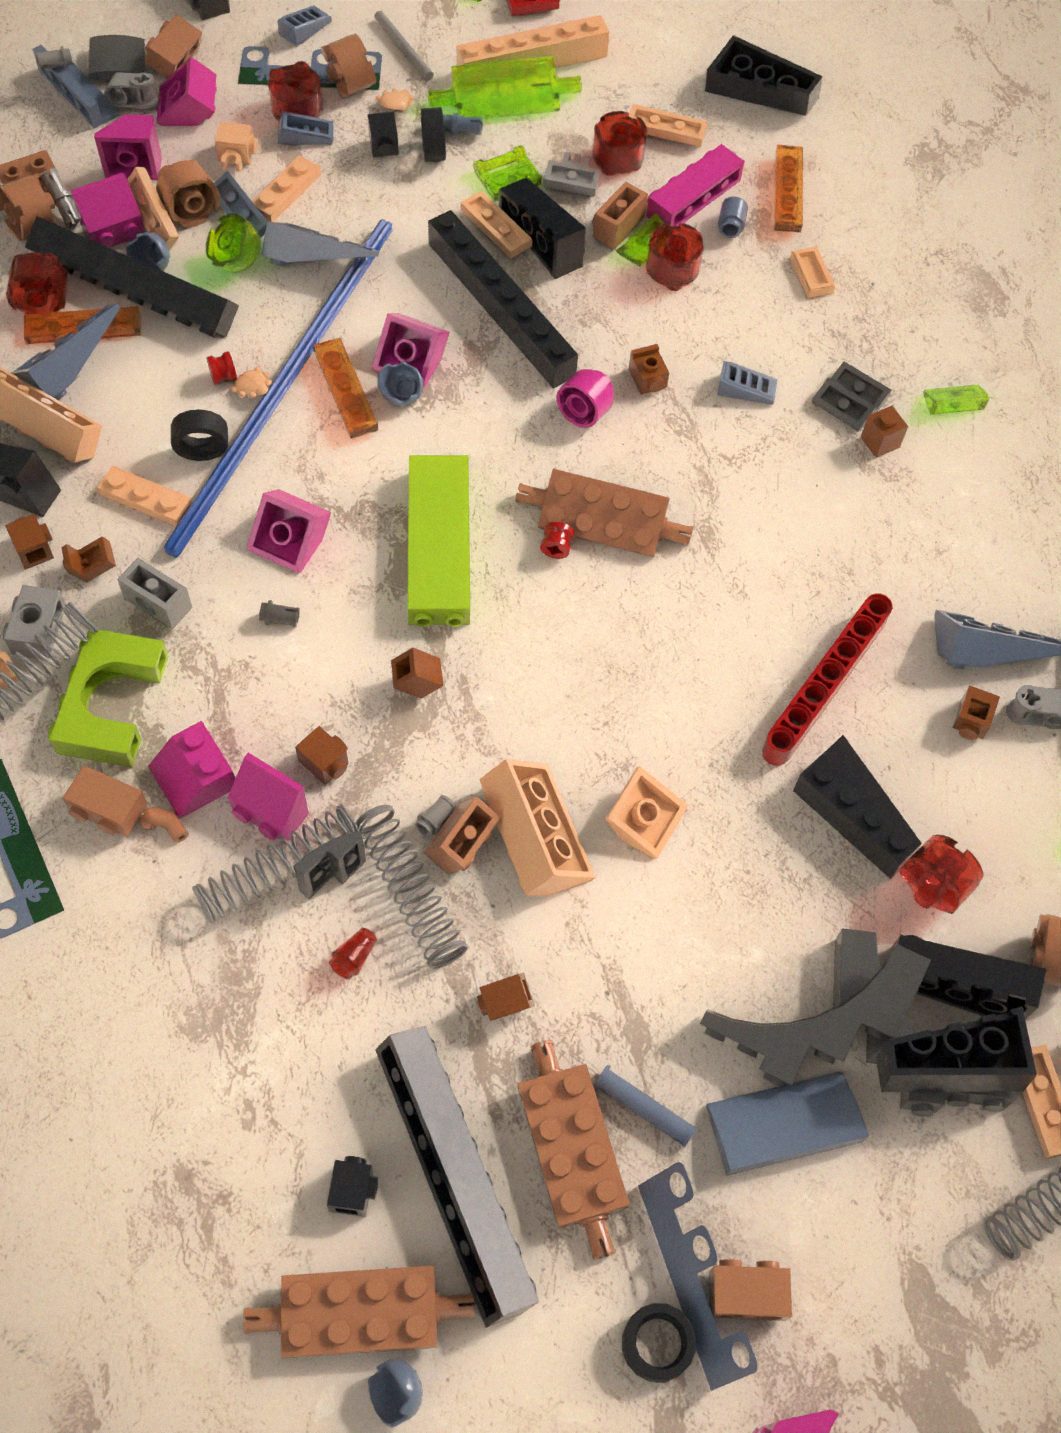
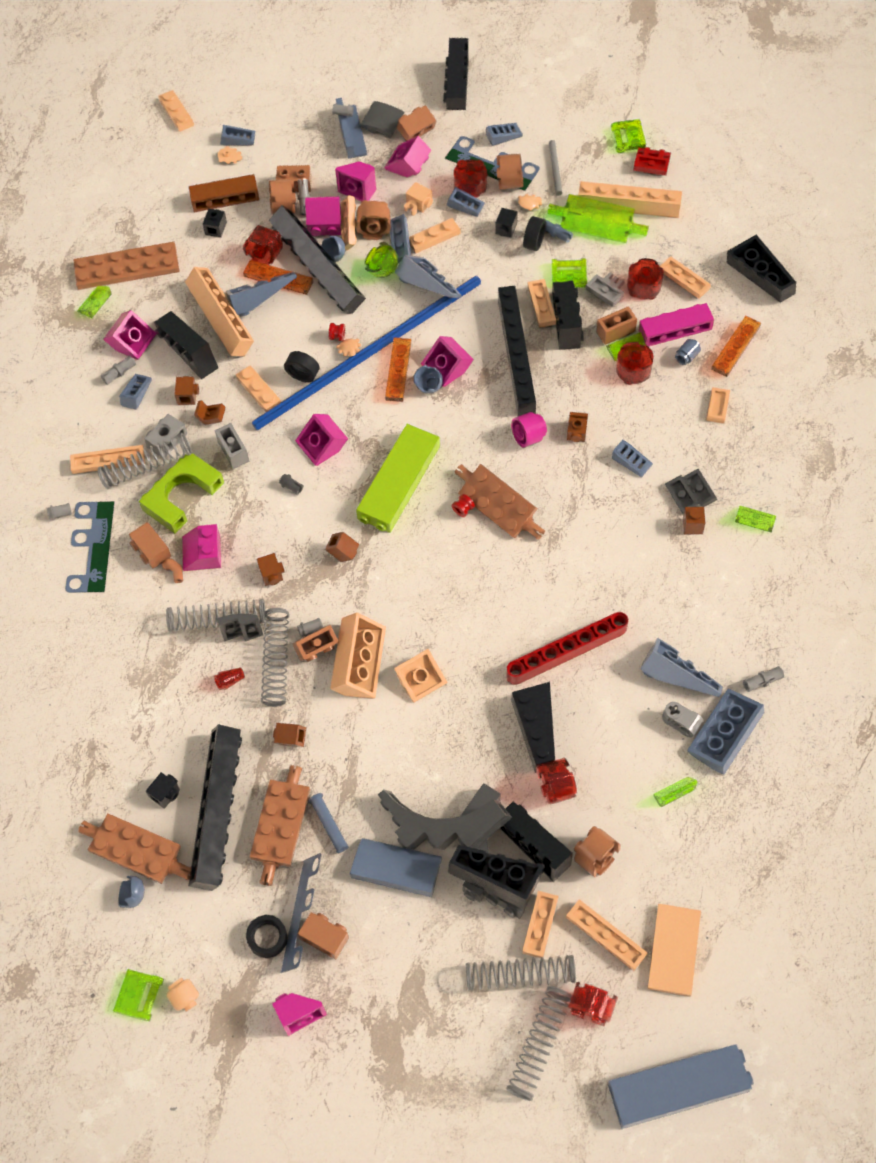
camera: 35 degrees right, 0 degrees up
light grey piece [104,72,159,109] -> none
dark pink slope [228,752,309,844] -> none
dark orange brick [952,685,1000,740] -> none

